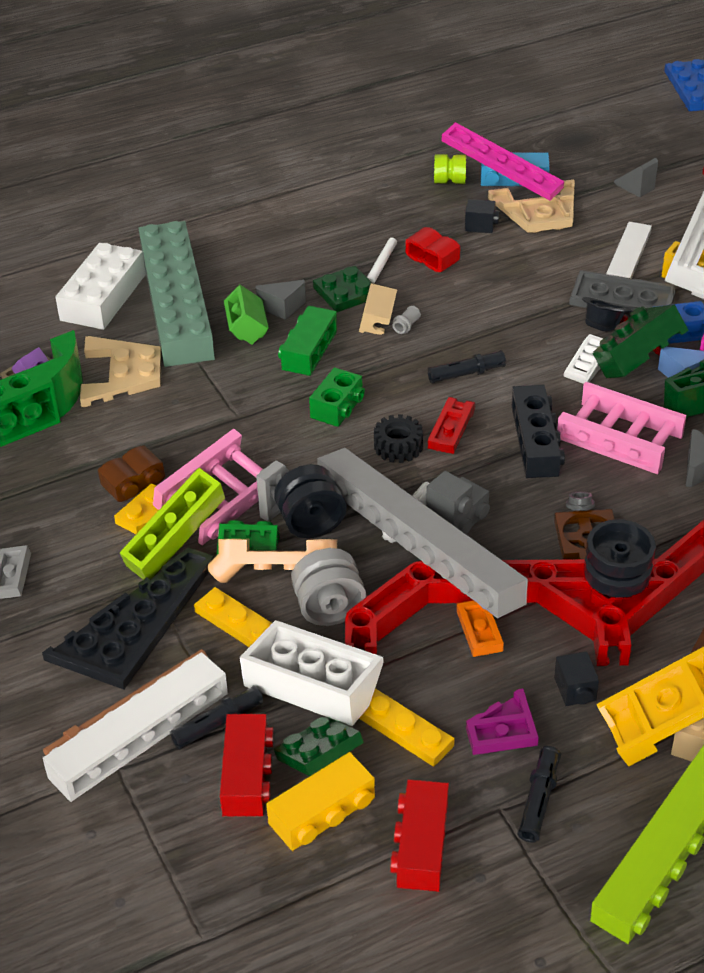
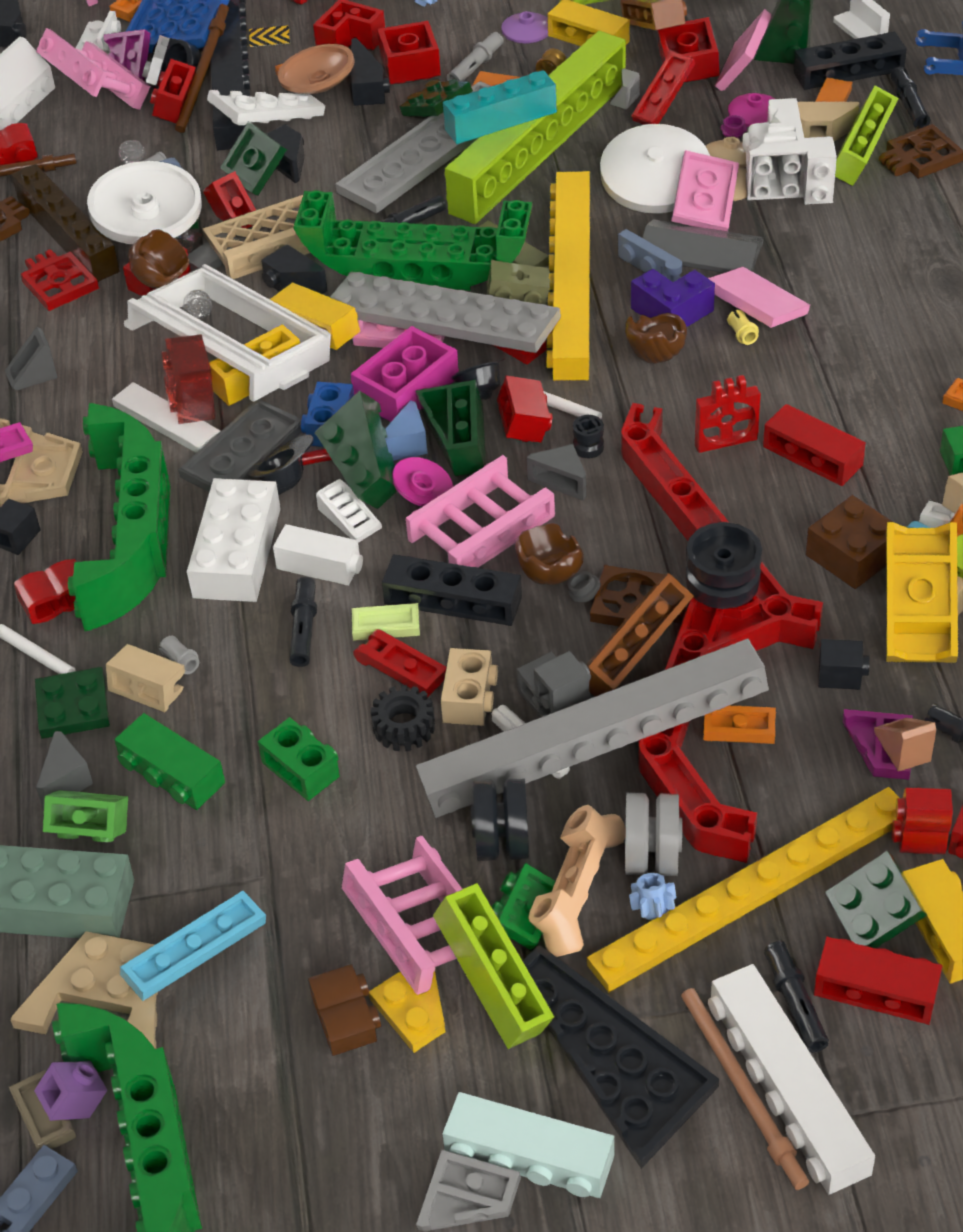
camera: 70 degrees left, 5 degrees up
white slope [240,620,384,726] -> none
light grey wing [256,460,289,522] -> none
none -> green slope [68,403,171,631]
none -> medium azure plate [120,891,266,1001]
none -> clear red brick [161,334,215,424]
none -> white brick [187,478,281,602]
none -> white brick [273,524,363,586]
none -> yellowish green tile [352,603,420,641]
none -> dark pink dish [392,457,453,507]
none -> tan brick [441,648,498,726]
none -> light aqua brick [443,1092,614,1198]
none -> reddish brown piece [515,523,584,585]
none -> dark orange brick [586,573,694,697]
none -> light blue gear [629,873,676,920]
none -> nougat slope [874,718,936,772]
none -> red brick [892,788,953,855]

